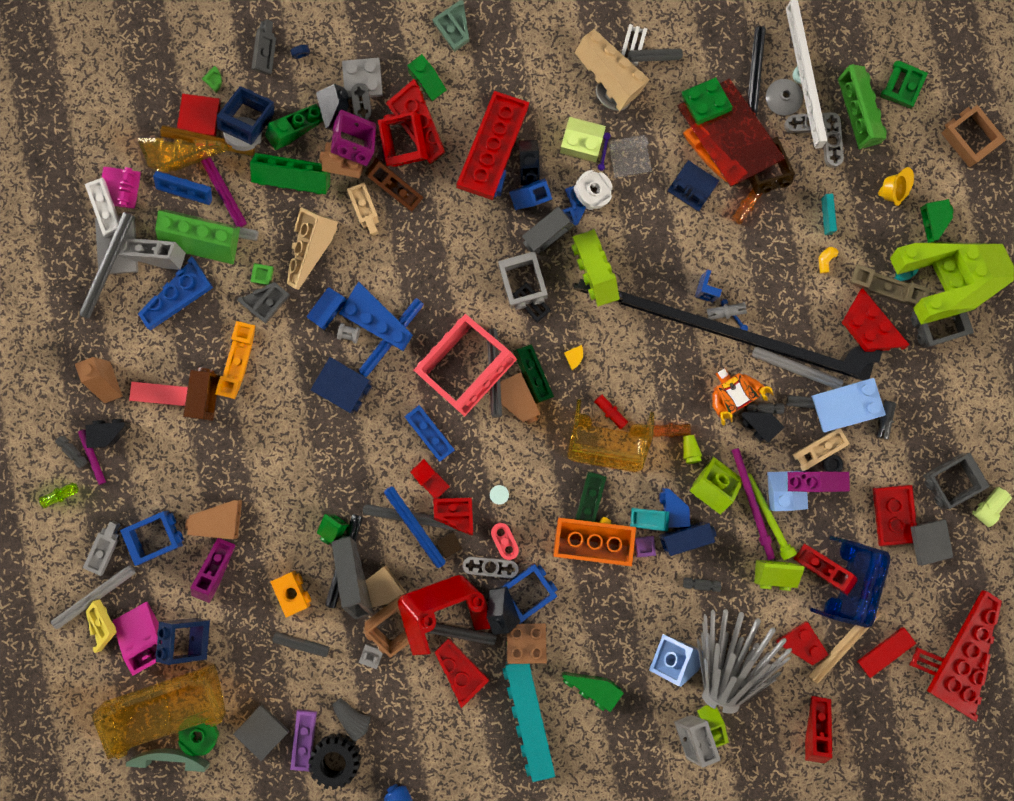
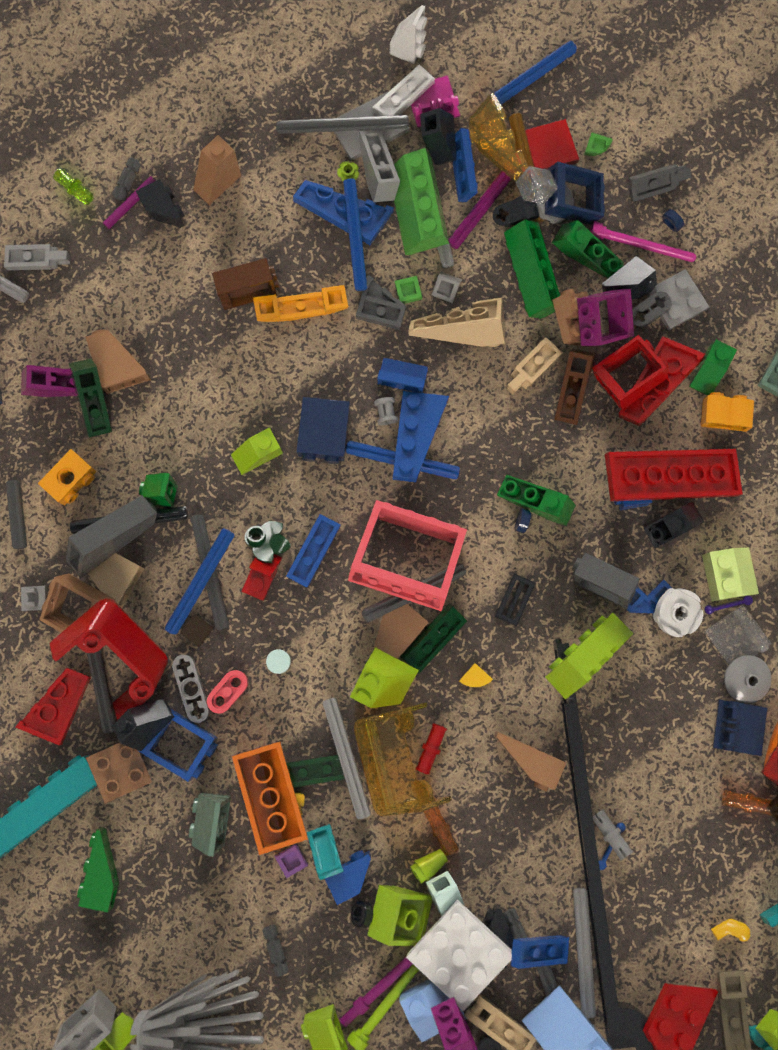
camera: 65 degrees right, 5 degrees down
blue window [120,511,184,566] -> none
coral tile [129,382,188,406] -> none
red wing [433,498,473,535] -> none
light grey window [498,251,548,310] -> none
blue slope [509,179,552,210] -> none
light blue slope [649,634,703,687] -> none
dark blue brick [659,521,716,556] -> none
blue panel [695,269,722,303] -> none
torso [712,368,774,425] -> none
none -> dark green slope [68,358,112,437]
none -> sand green slope [189,792,231,857]
none -> lime slope [231,428,283,475]
none -> plate [244,521,291,563]
none -> light grey axle [323,698,371,819]
none -> lime plate [337,161,359,182]
none -> blue axle [343,178,367,291]
none -> lime slope [350,647,419,708]
none -> black tile [351,901,373,928]
none -> white slope [390,5,427,64]
none -> white plate [406,899,512,1011]
none -> black slope [420,108,457,165]
none -> light aqua brick [426,871,465,916]
none -> light grey slope [431,272,462,303]
none -> blue axle [485,41,577,111]
none -> black piece [492,193,540,227]
none -> medium nougat slope [494,731,566,792]
none -> green slope [497,475,576,526]
none -> blue plate [511,935,569,969]
none -> clear brick [515,166,558,204]
none -> dark blue tile [515,508,531,533]
none -> dark pink piece [590,221,696,262]
none -> light orange brick [701,392,754,432]
none -> light grey dish [724,655,771,703]

